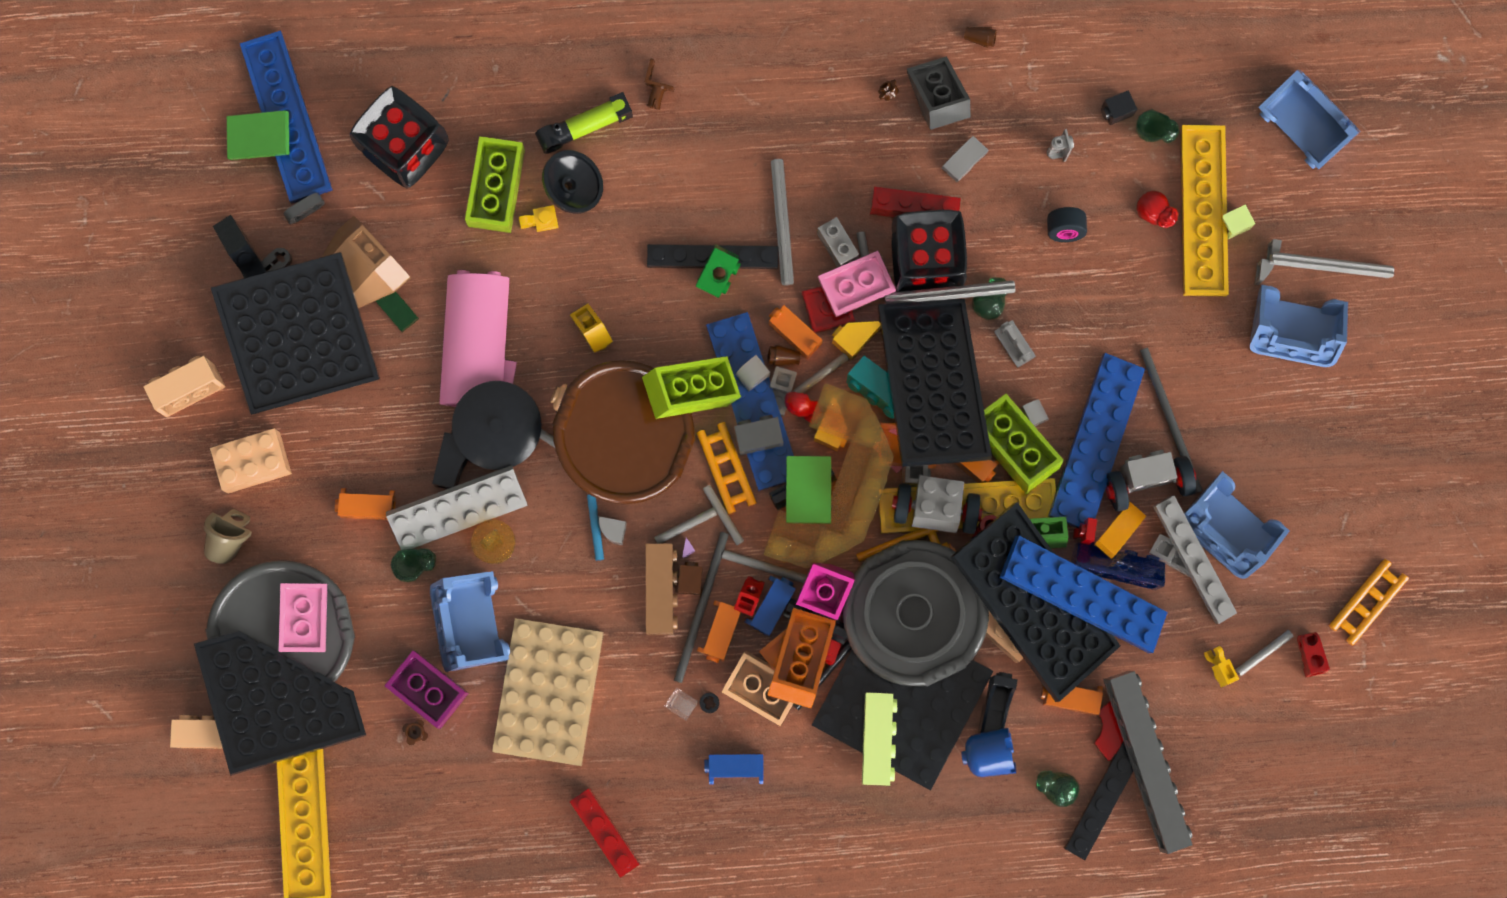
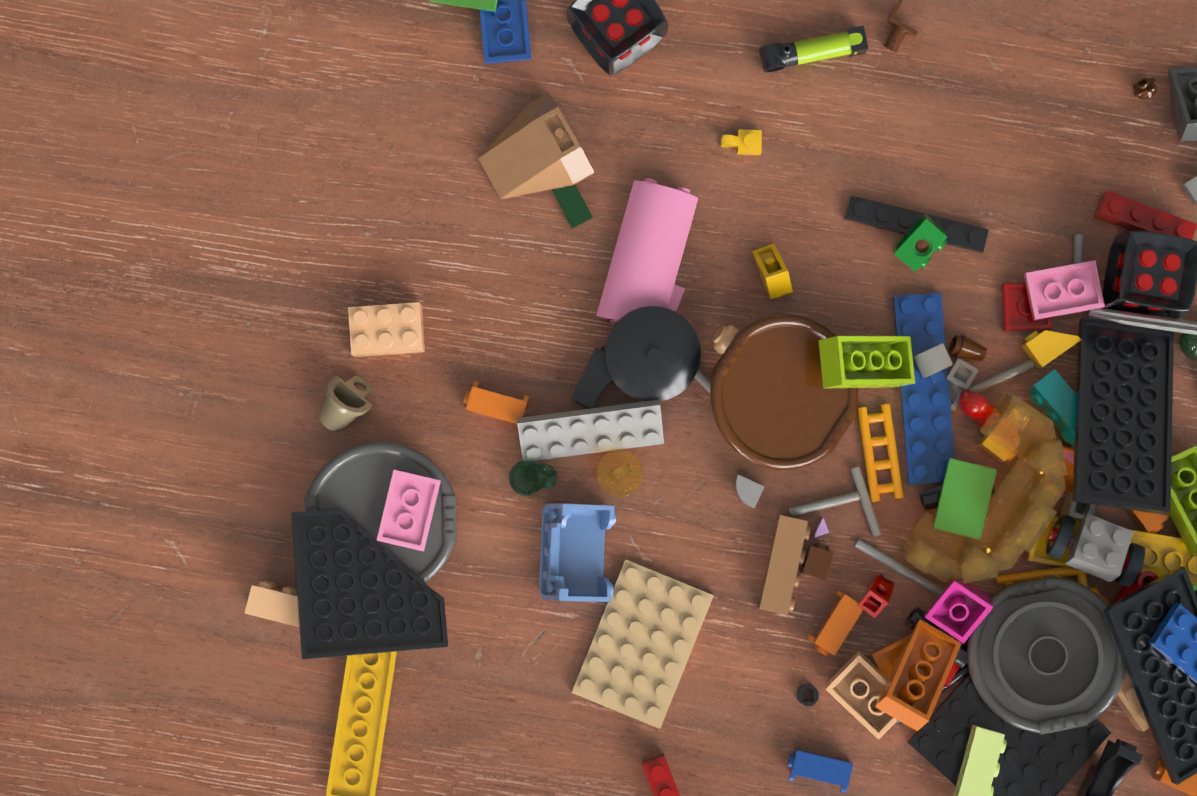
camera: 15 degrees right, 5 degrees up
light nougat brick [143,356,226,417] -> none
black plate [211,252,380,415] -> none
black arch [213,215,268,278] -> none
dark grey beam [262,248,292,271] -> none
dark grey beam [283,193,325,224] -> none
magenta brick [385,650,469,729] -> none
reddish brown plate [402,719,428,745] -> none
lime brick [465,136,525,233] -> none
black dish [542,150,603,214] -> none
dark azure bar [587,494,604,561] -> none
clear brick [664,688,699,721] -> none
dark grey piece [674,532,729,683] -> none
dark grey brick [734,415,784,455] -> none
blue brick [744,575,796,637] -> none
orange brick [769,305,823,360] -> none
light grey axle [771,159,794,285] -> none
light grey brick [817,217,859,268] -> none

